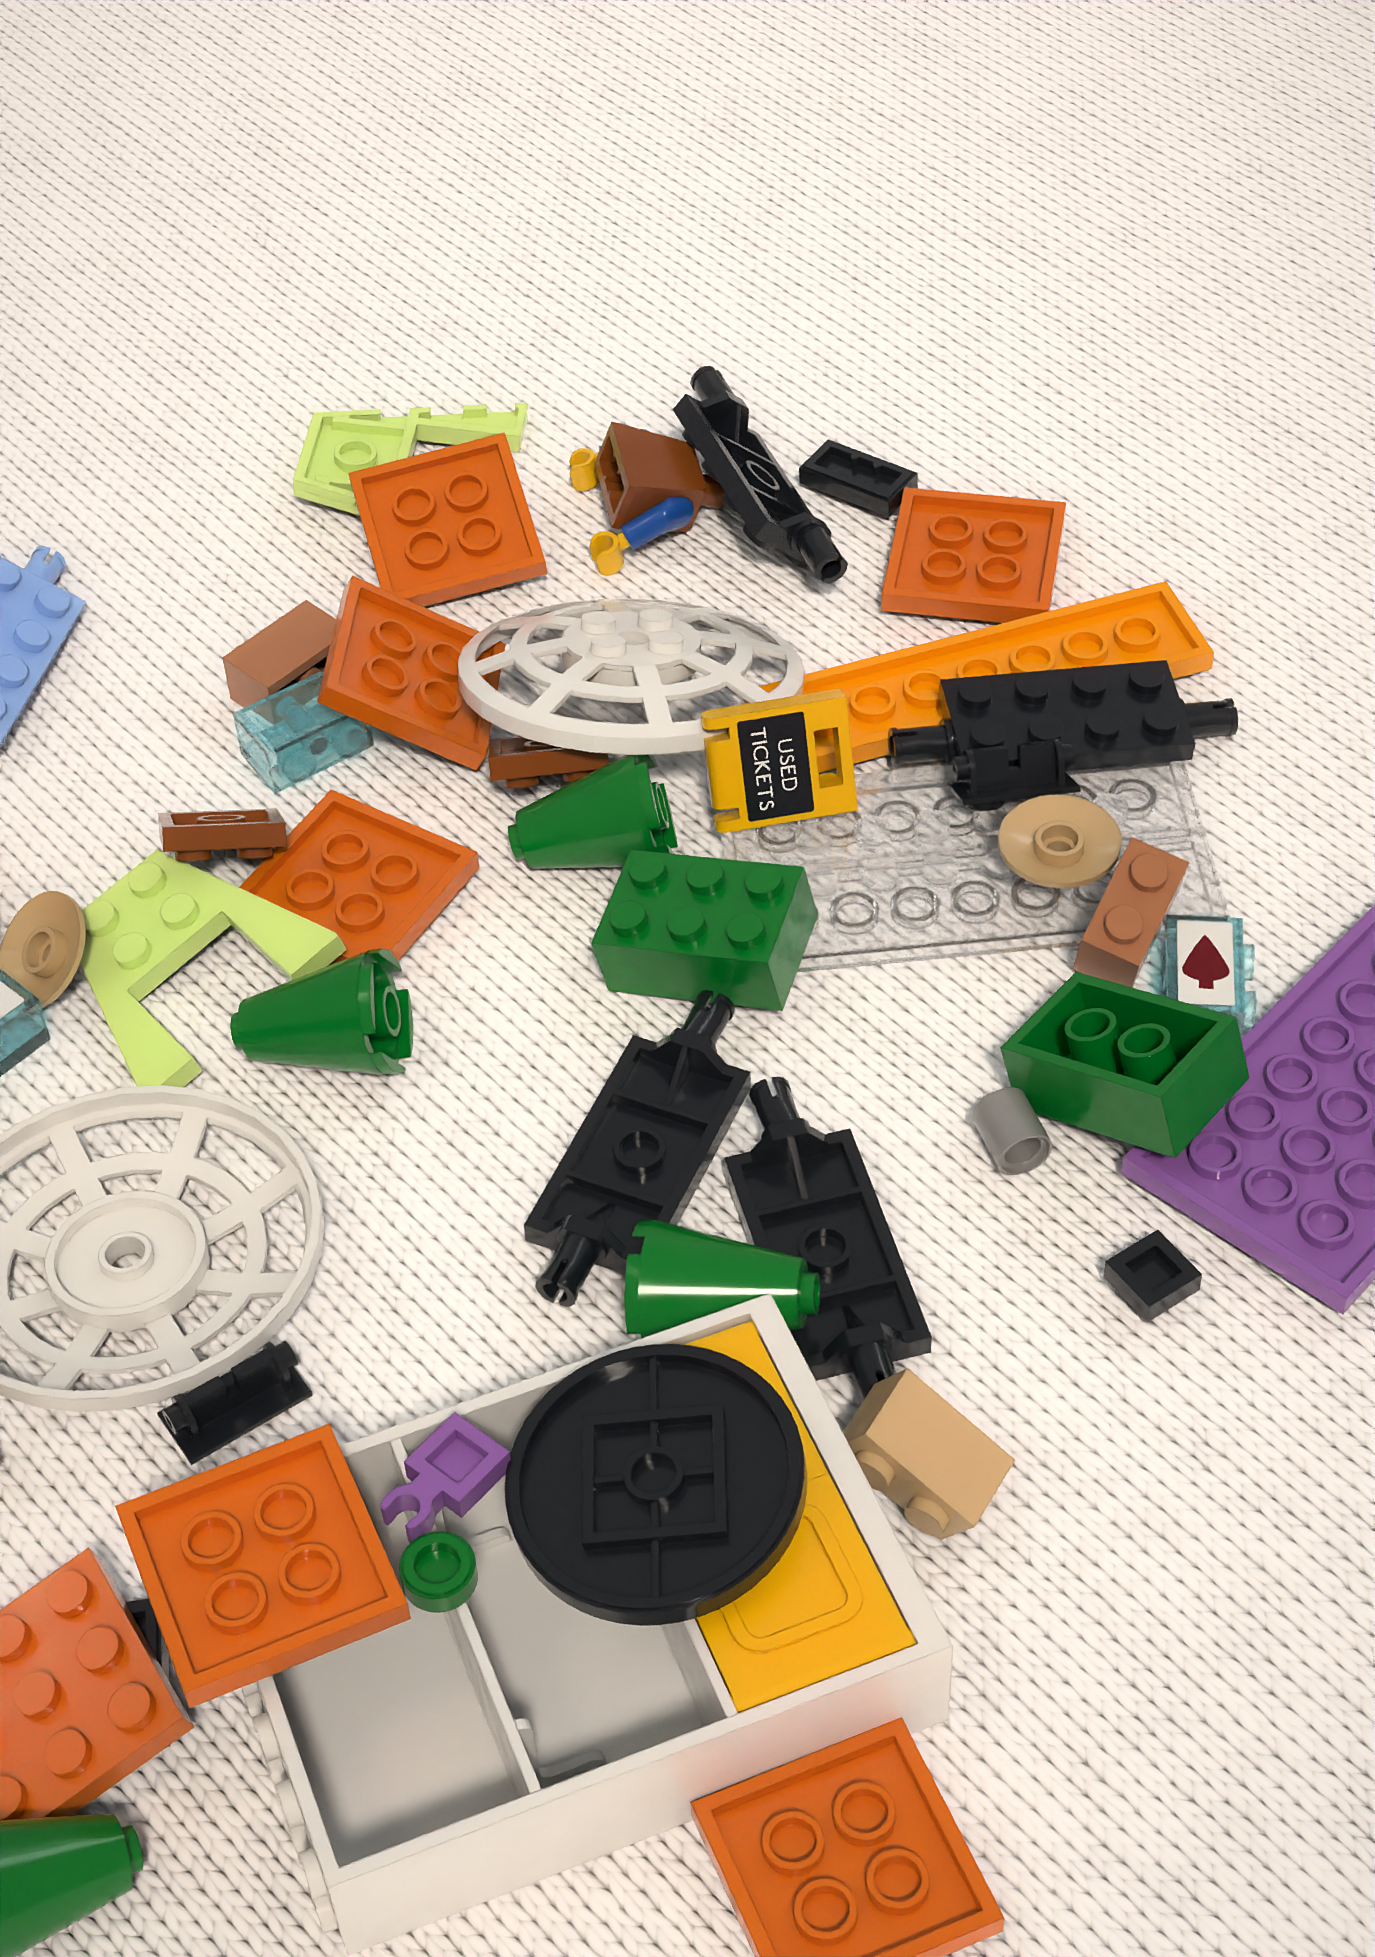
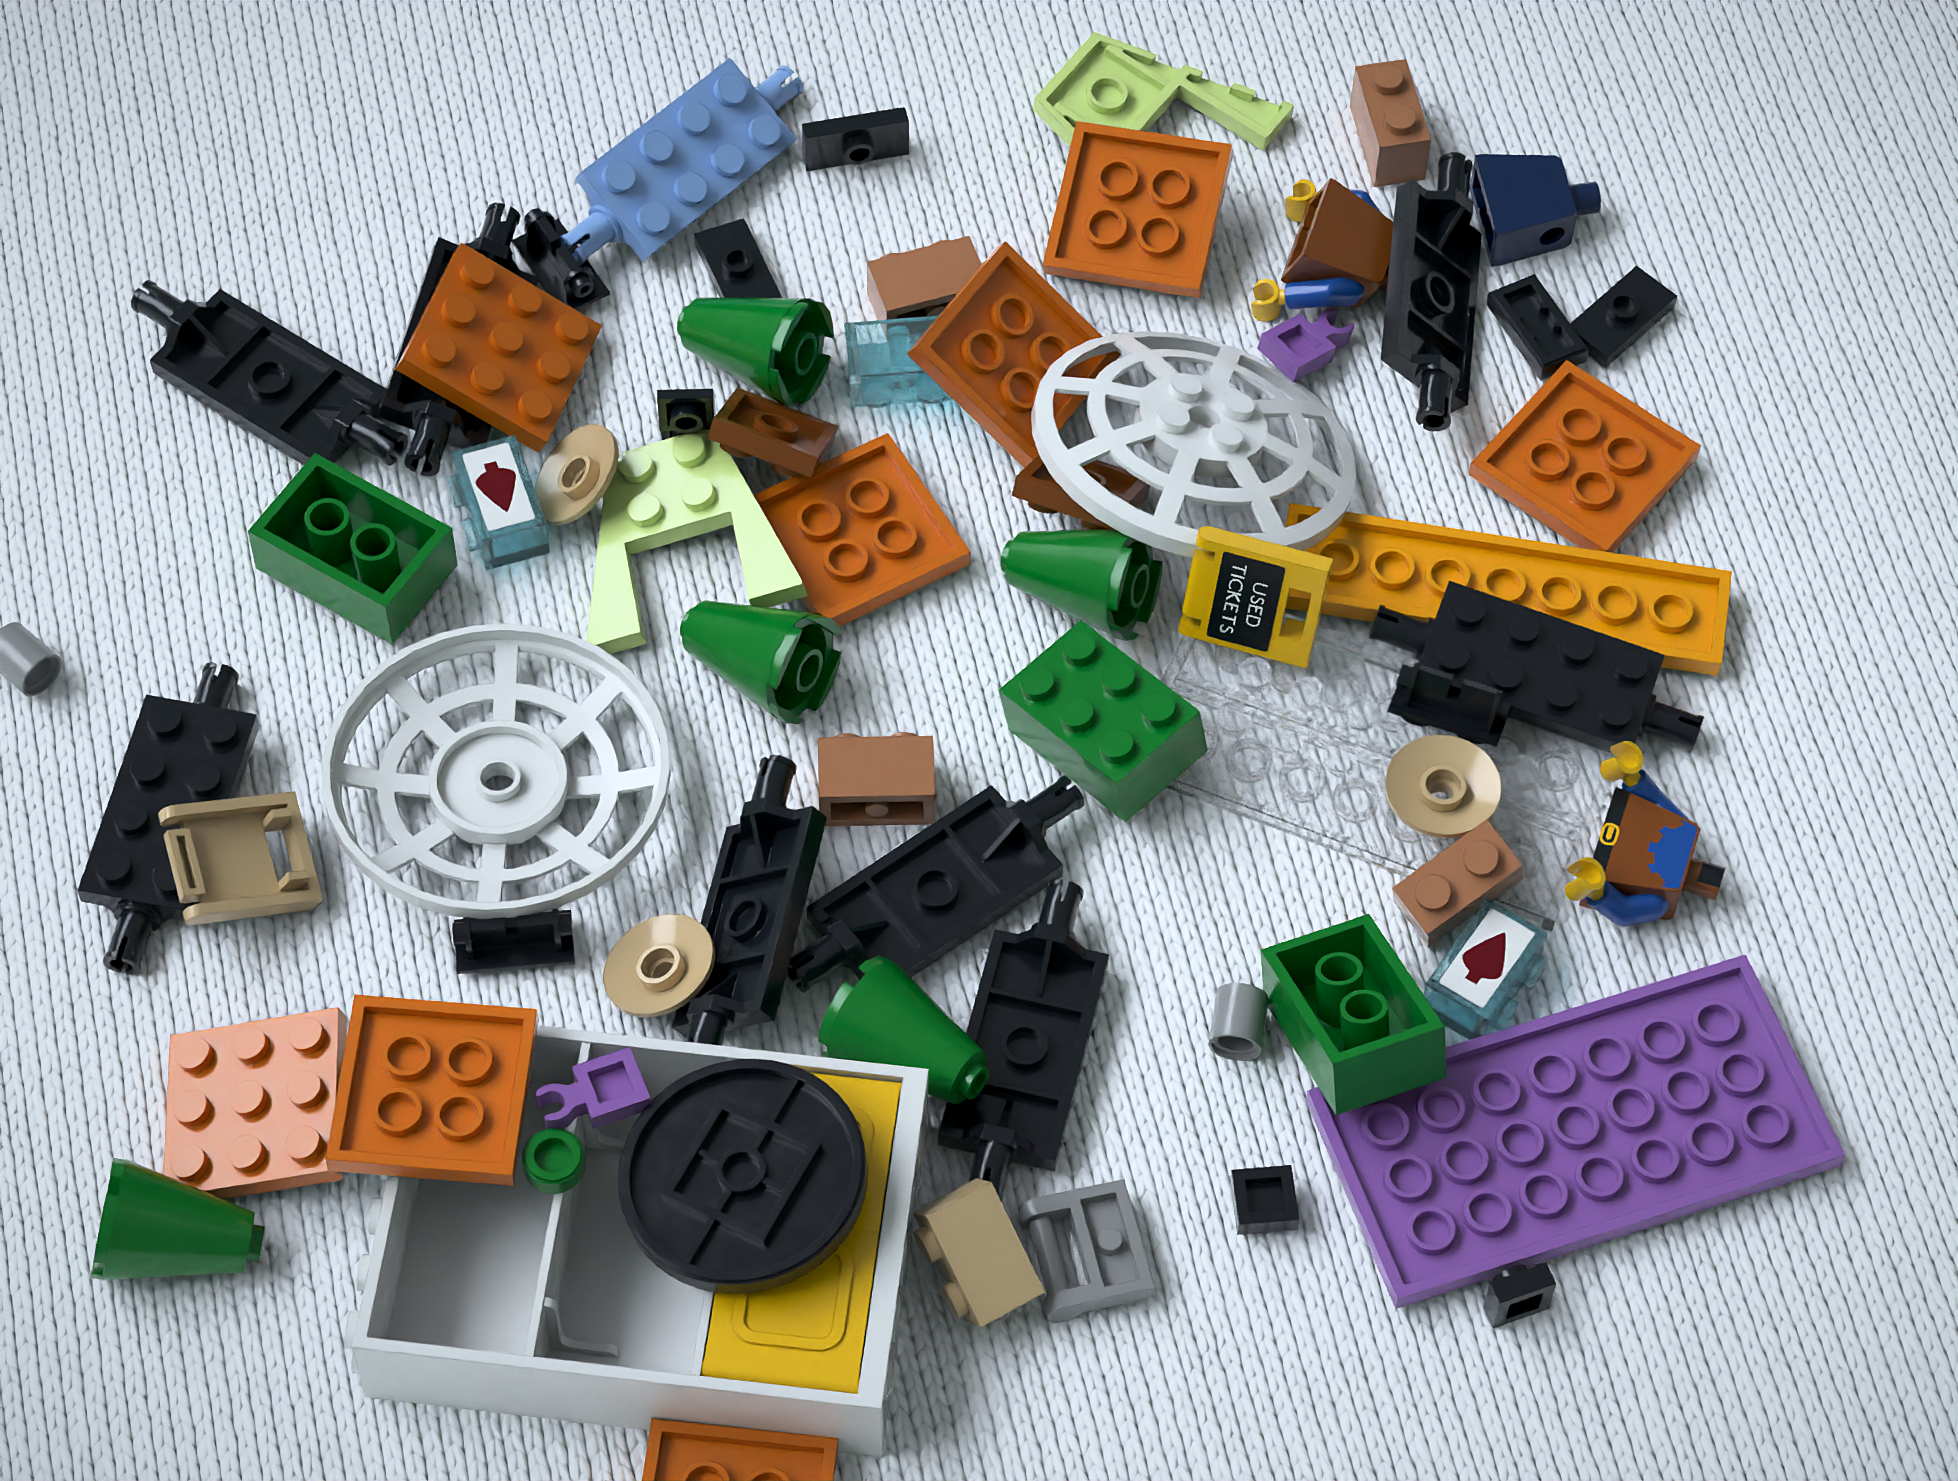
camera: 25 degrees right, 10 degrees up
none -> tan dish [603,914,715,1018]
none -> black slope [657,389,716,440]
none -> black plate [672,755,827,1046]
none -> green cone [677,297,834,406]
none -> black plate [694,218,782,298]
none -> black plate [802,107,909,172]
none -> nougat brick [818,732,935,826]
none -> light grey plate [1018,1179,1155,1323]
none -> medium lavender plate [1257,308,1354,382]
none -> nougat brick [1349,59,1431,187]
none -> dark blue torso [1469,154,1601,267]
none -> torso [1565,741,1726,927]
none -> black plate [1570,265,1677,368]

